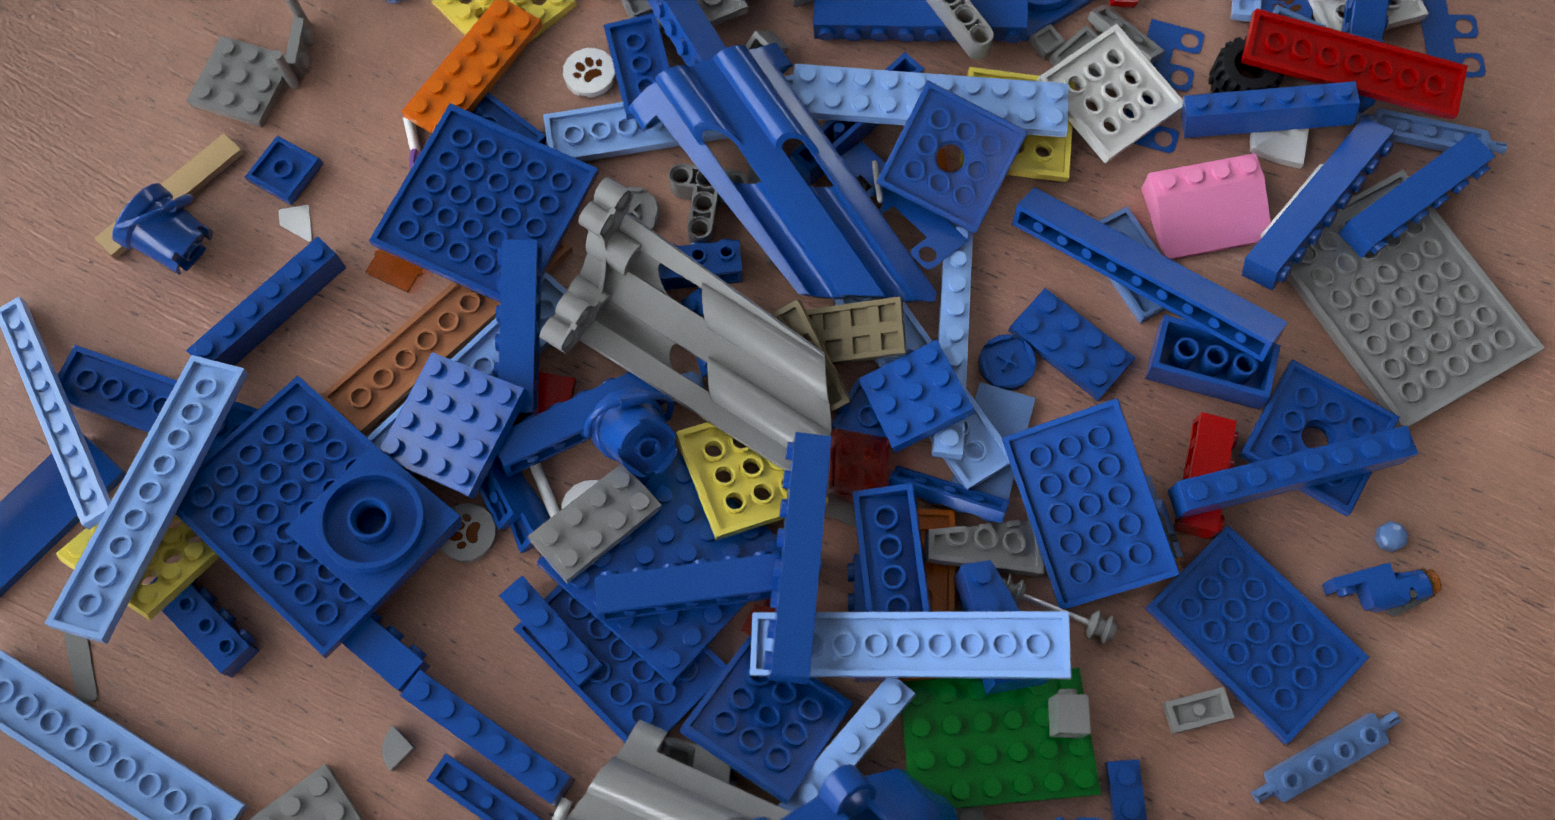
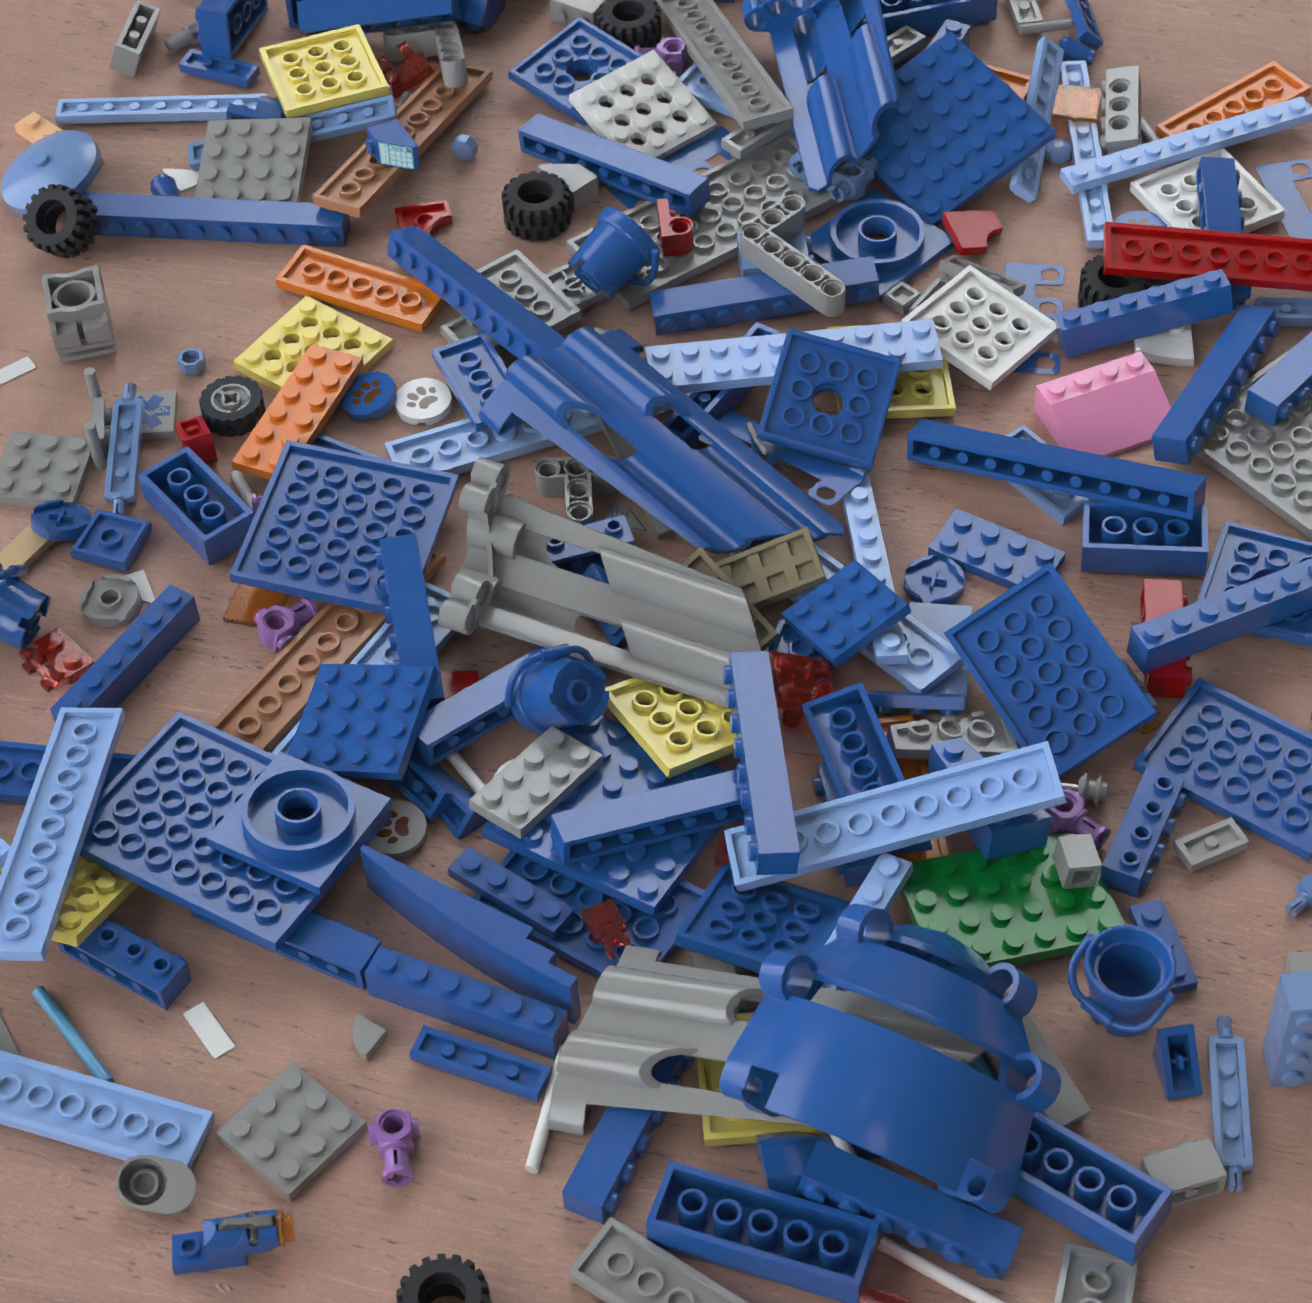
camera: 10 degrees left, 20 degrees down
none -> clear red plate [19,627,95,693]
none -> blue tile [30,499,91,541]
none -> dark azure bar [32,986,114,1083]
none -> light grey tile [80,574,142,628]
none -> medium blue plate [104,382,145,515]
none -> light grey tile [119,390,178,440]
none -> blue brick [138,446,255,566]
none -> red plate [174,415,218,464]
none -> white sticker [183,1002,235,1059]
none -> black wheel [199,375,266,437]
none -> medium lavender connector [254,597,319,653]
none -> blue tile [341,372,397,422]
none -> blue slope [360,844,581,1024]
none -> clear red plate [581,899,630,960]
none -> light grey sticker [606,503,649,533]
none -> medium lavender connector [1045,787,1111,851]
none -> blue brick [1100,767,1187,898]

